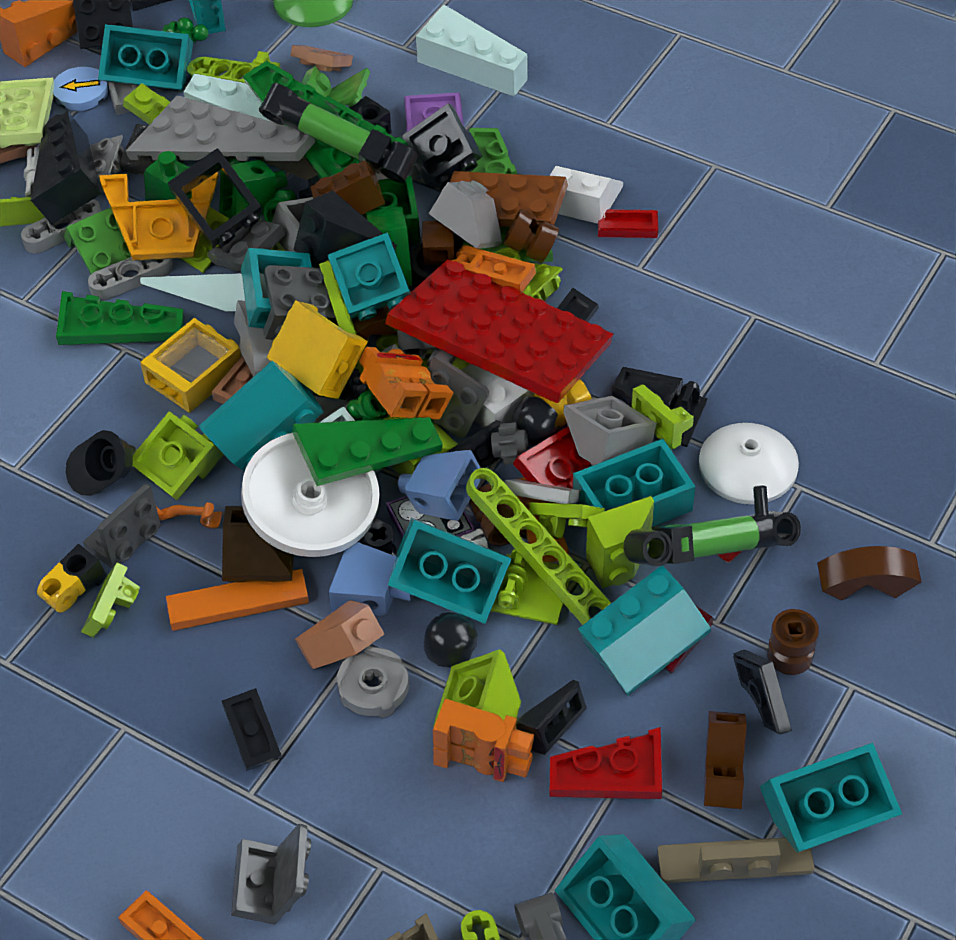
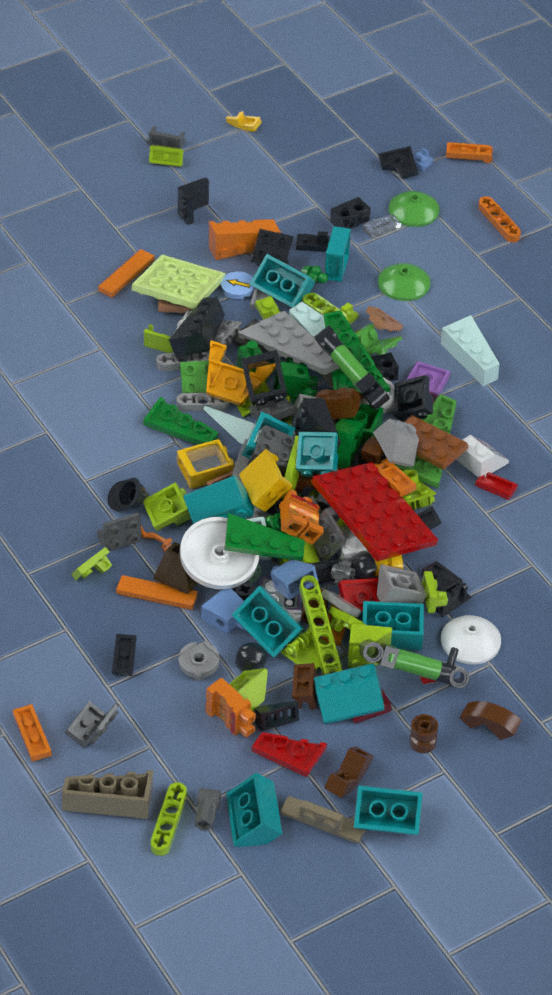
camera: 25 degrees right, 5 degrees down
leg [37,543,107,612] -> none
nougat slope [295,600,384,669] -> none
reddish brown wheel [503,209,559,264] -> none
black tile [733,649,792,735] -> none
none -> reddish brown hinge [292,663,318,710]

